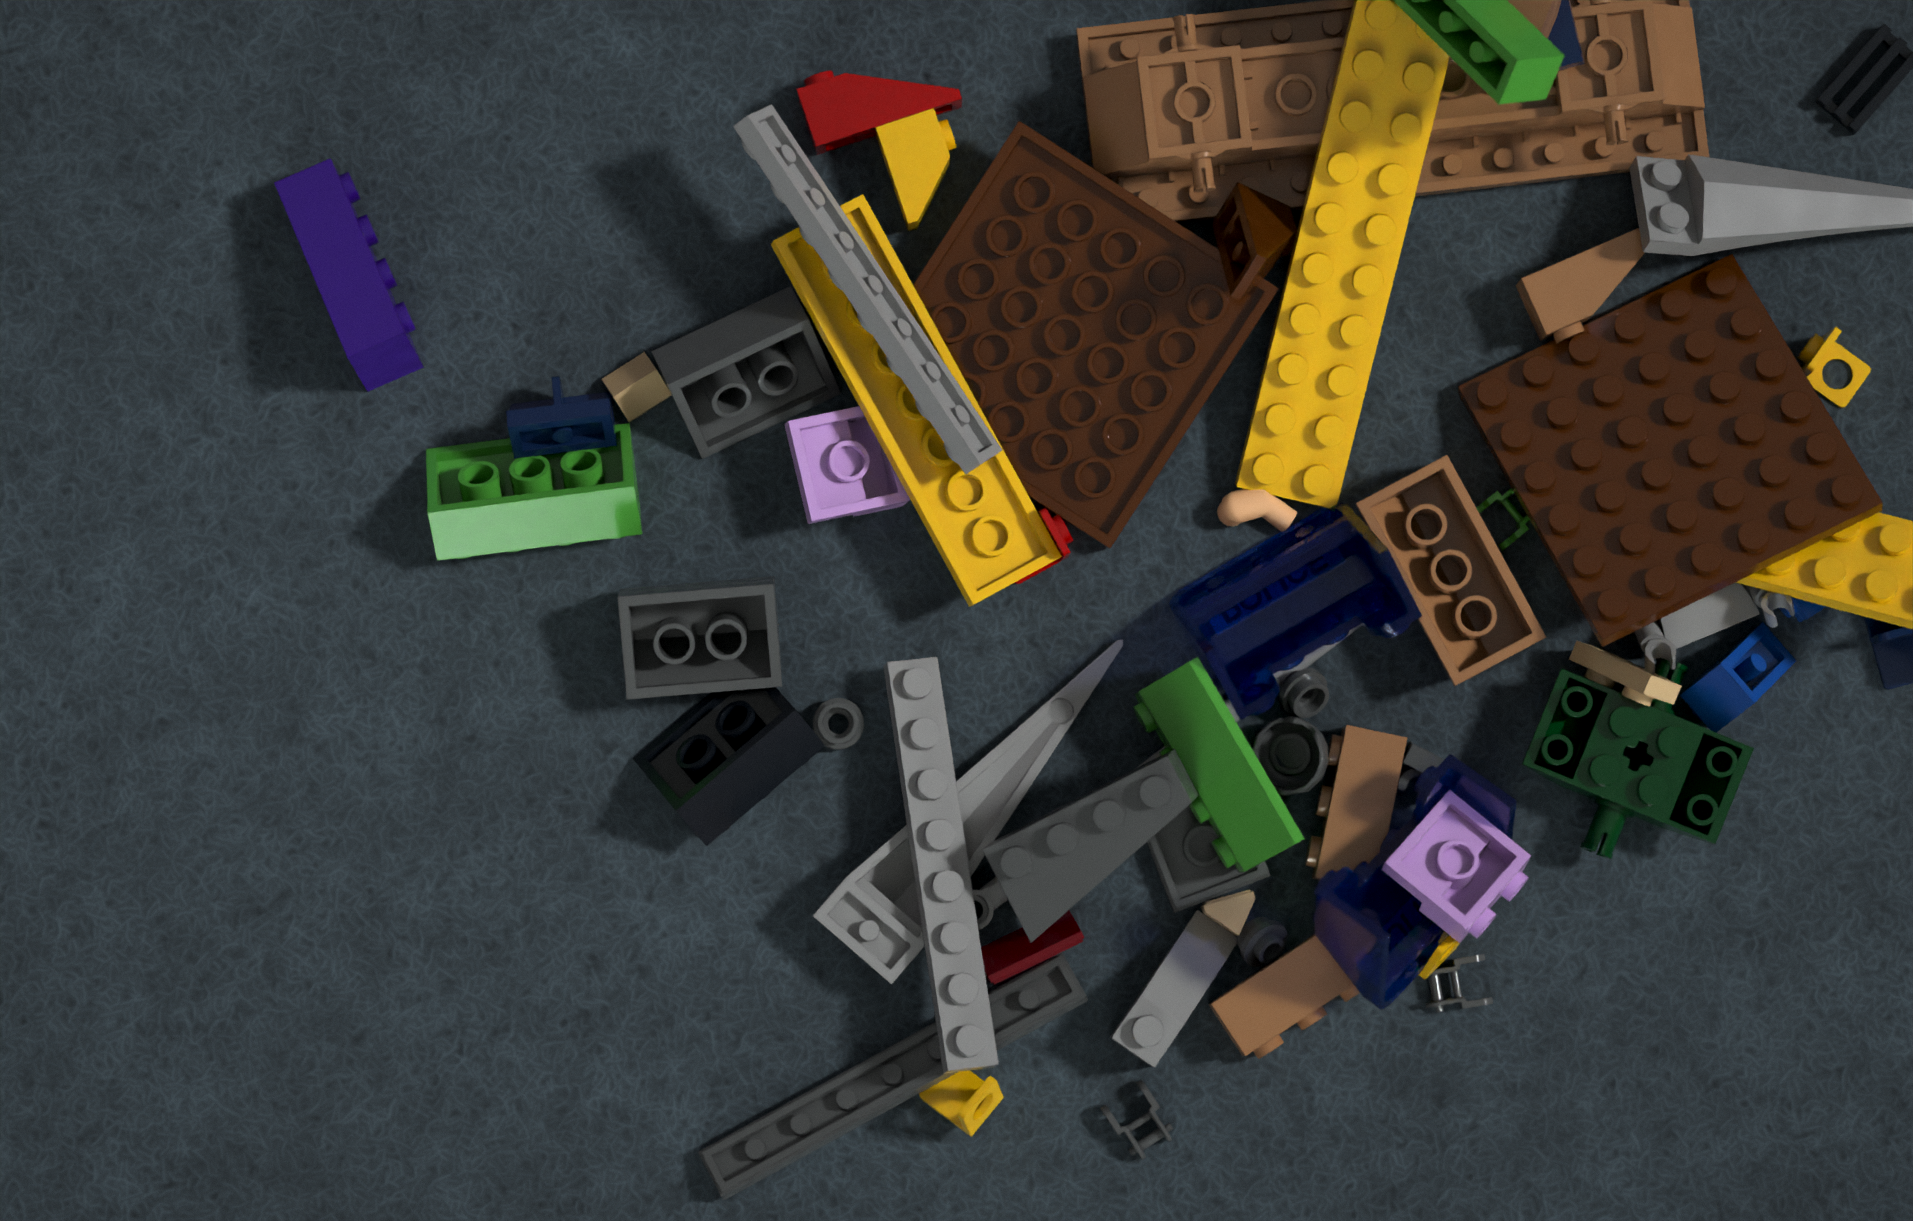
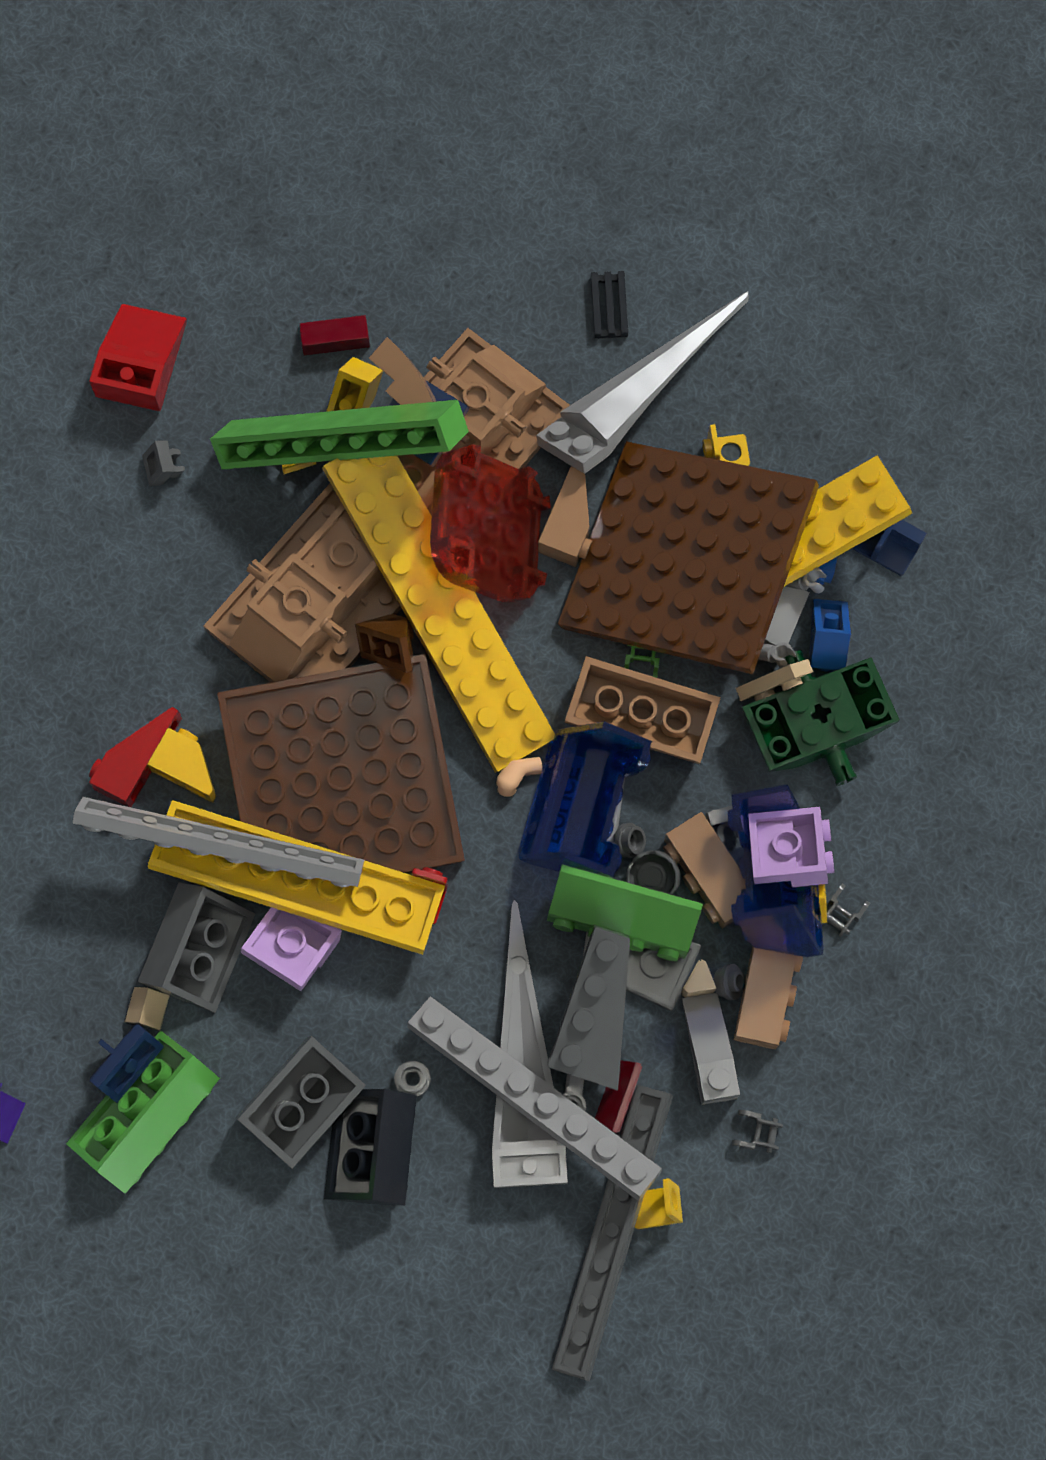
camera: 40 degrees left, 10 degrees down
none -> clear red tile [430,444,551,603]

